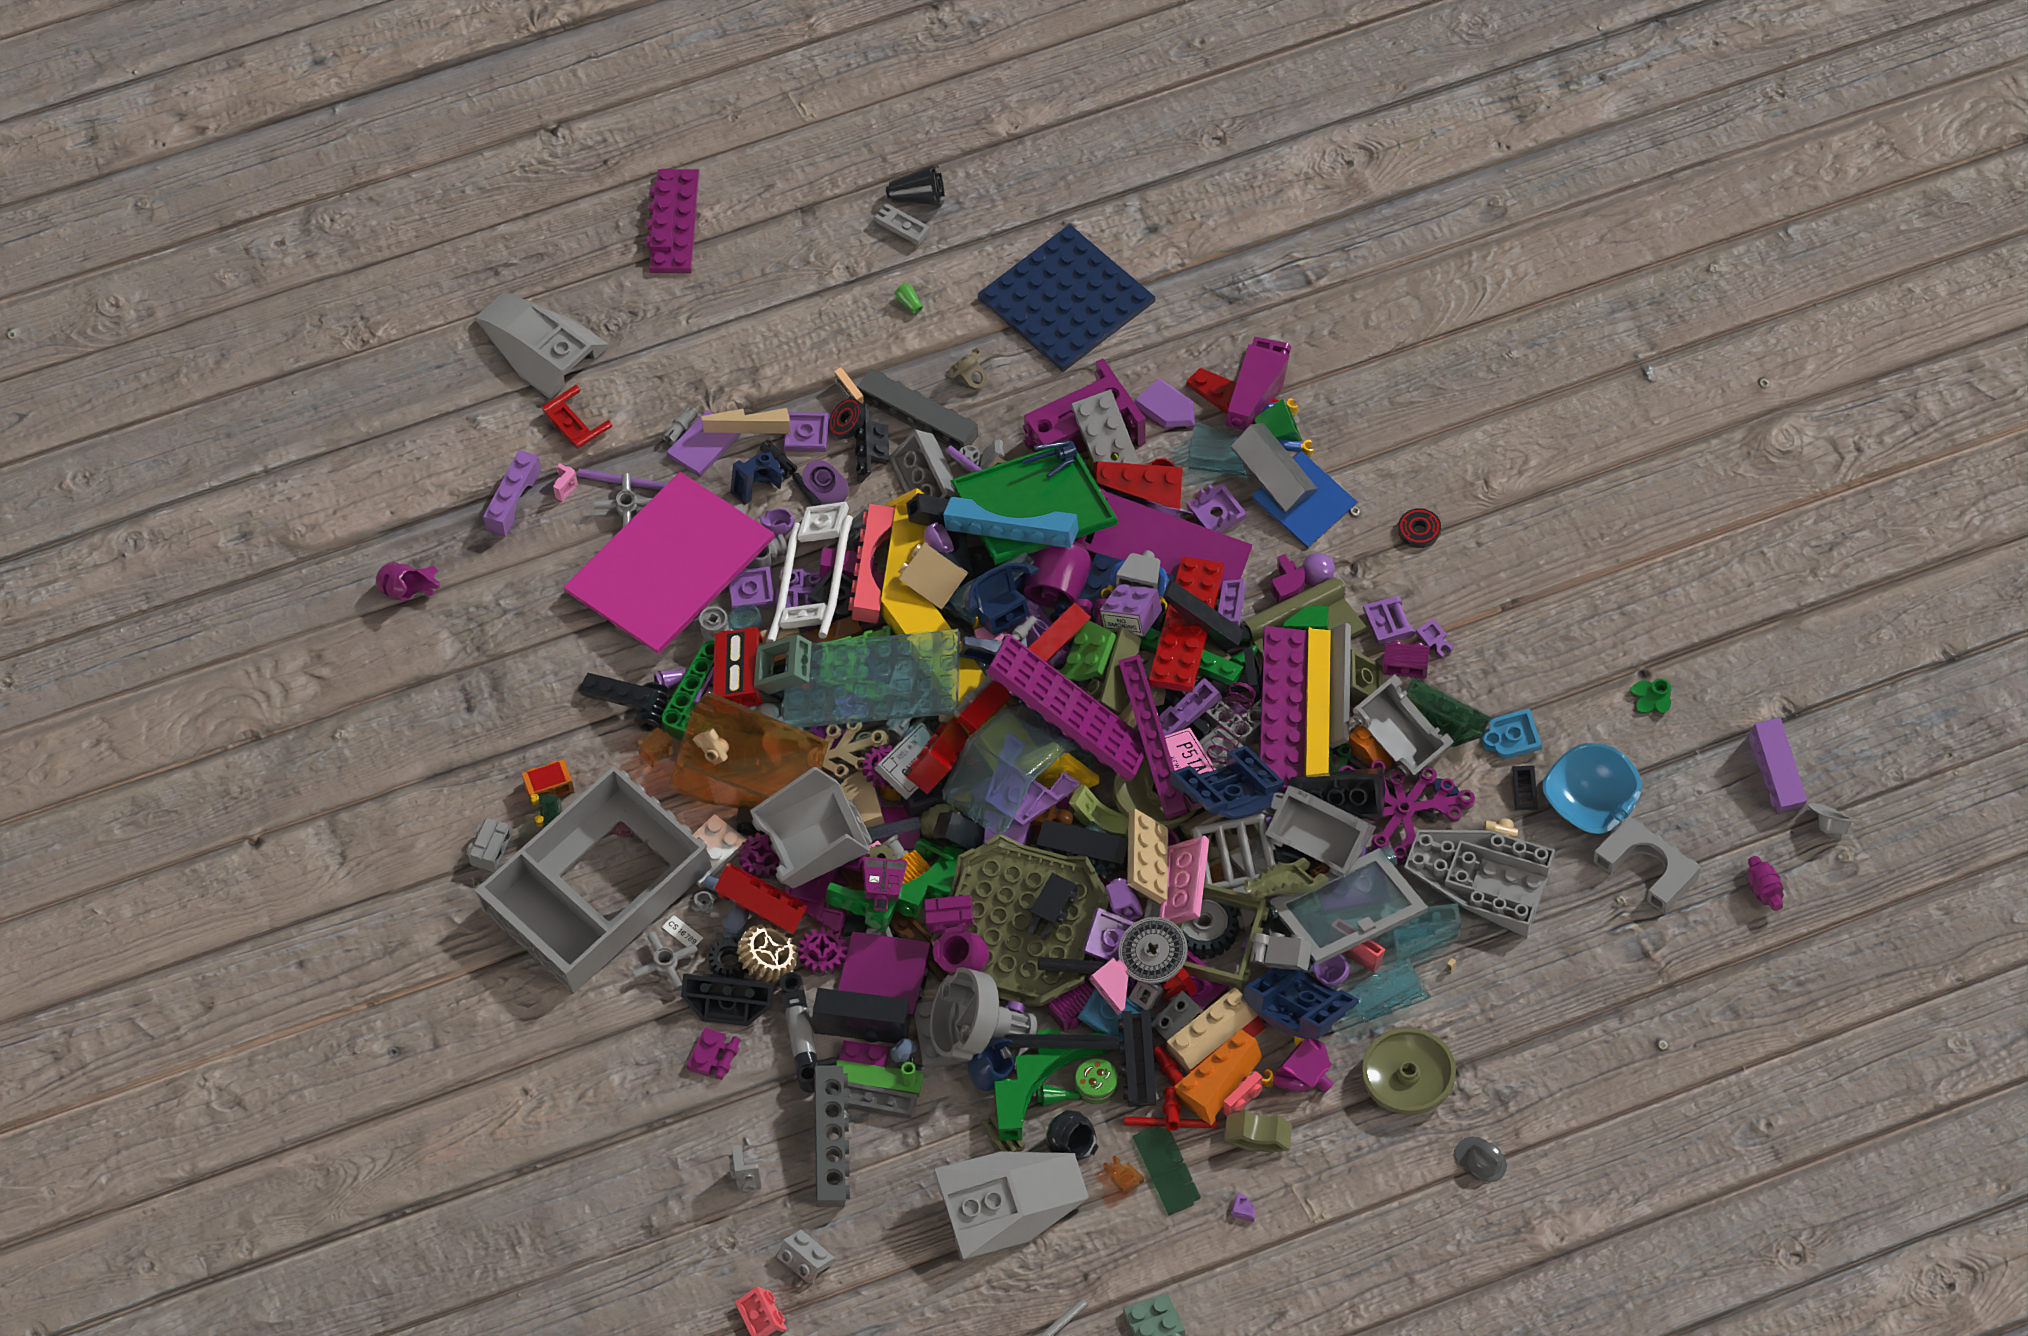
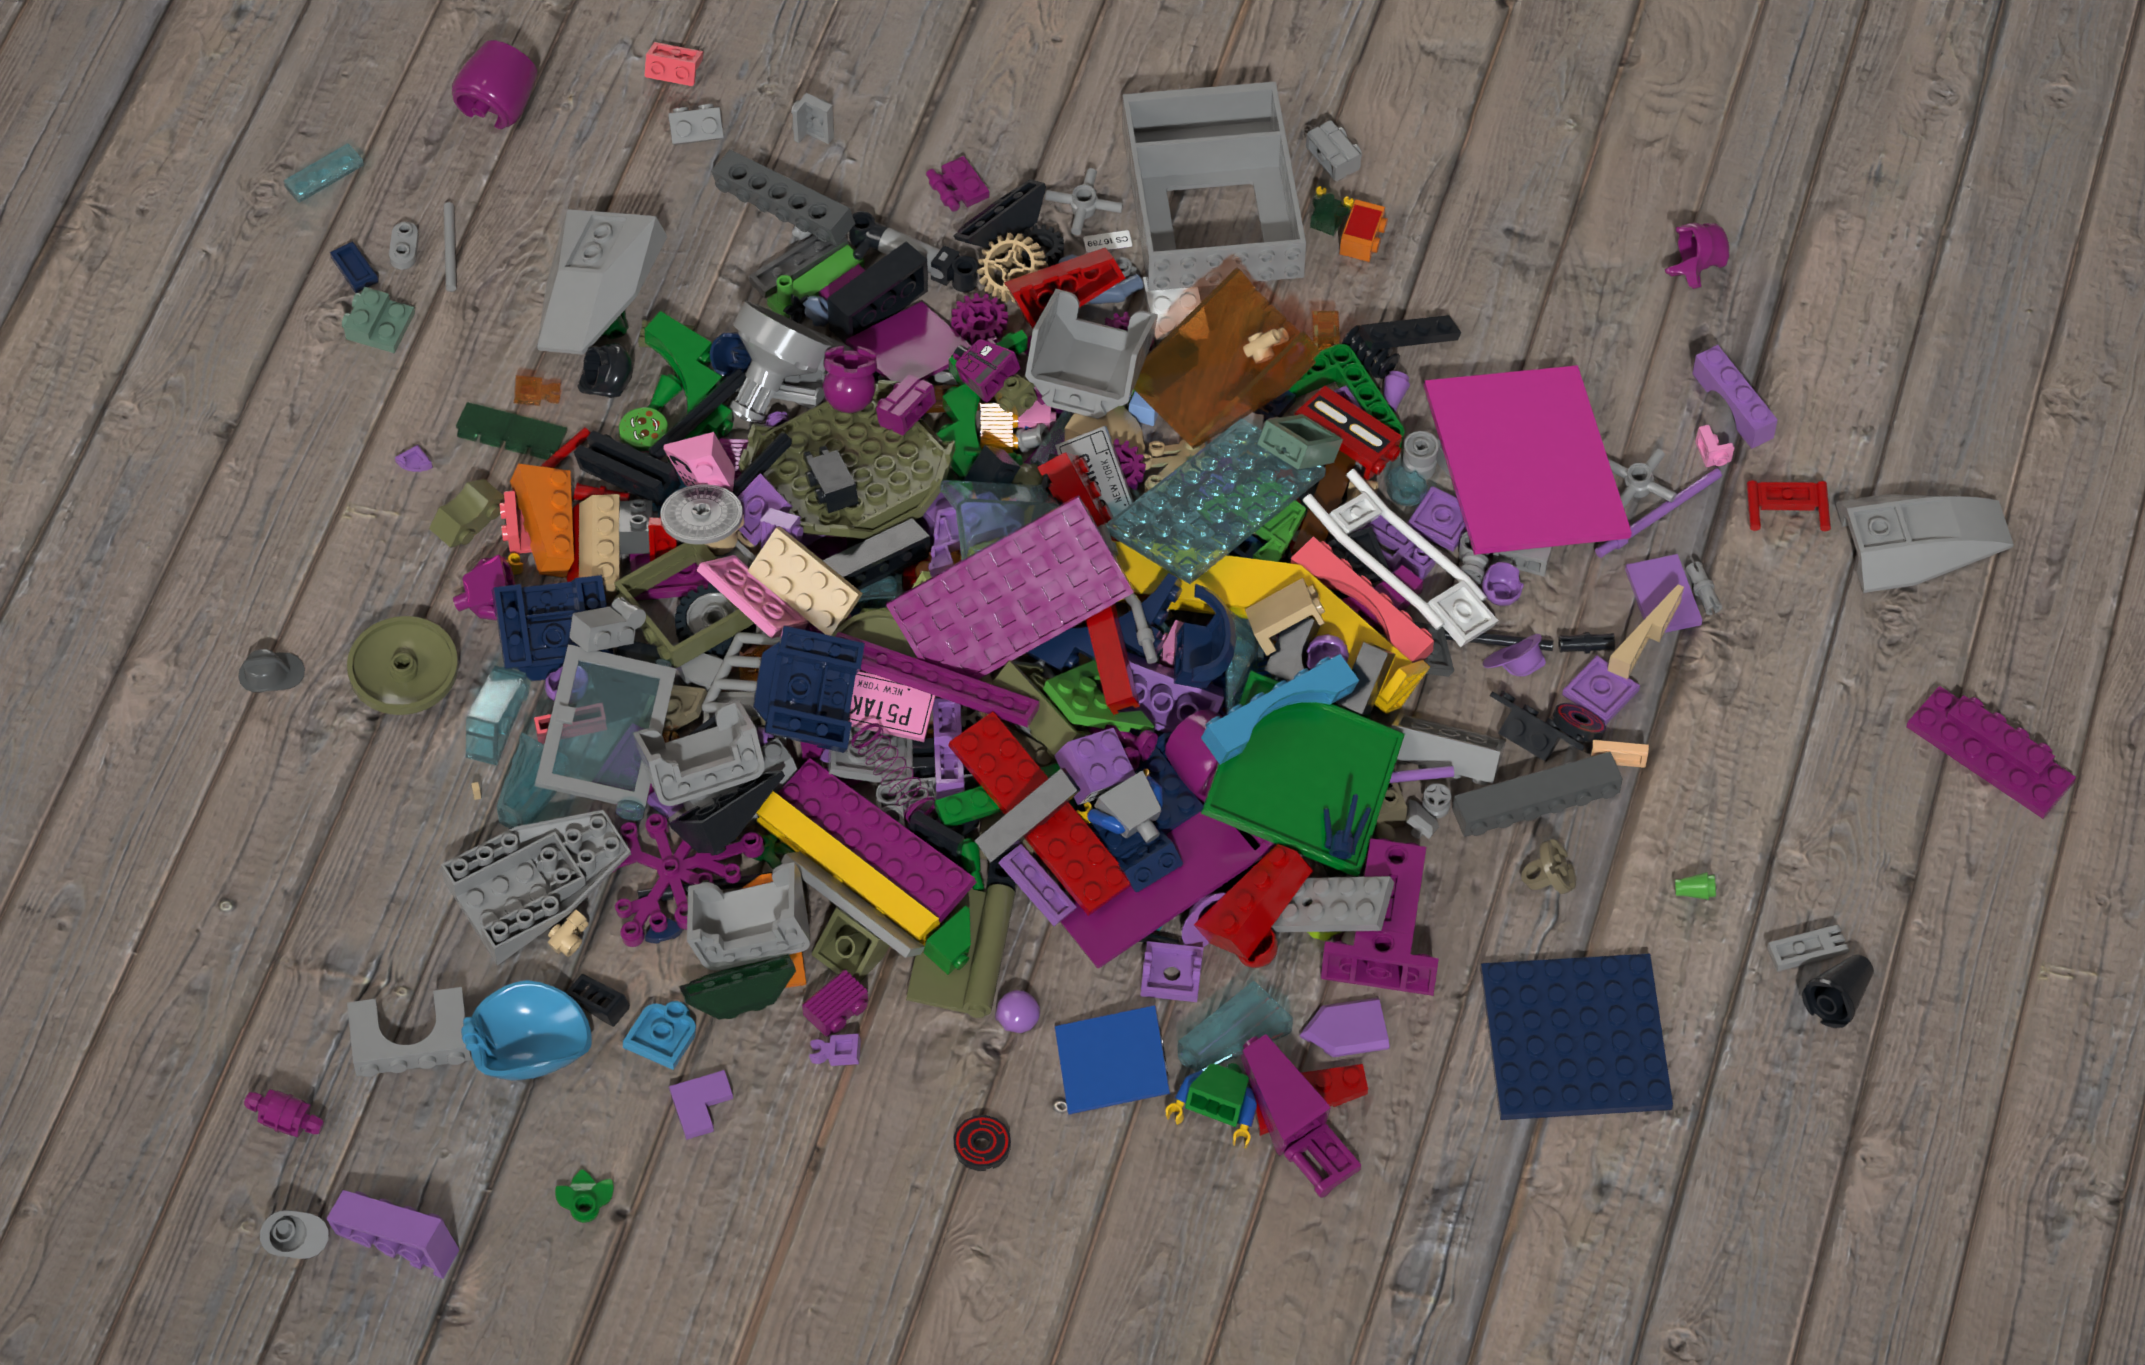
camera: 125 degrees right, 0 degrees up
dark blue tile [730,452,785,505] -> none
red pin [1162,1086,1181,1131] -> none
dark grey slope [1231,423,1318,514] -> none
olive animal [1244,858,1329,900] -> none
magenta brick [1271,554,1305,604] -> none
medium lavender plate [1363,596,1415,645] -> none
none -> medium lavender tile [669,1070,733,1140]
none -> dark blue bracket [1115,831,1183,892]

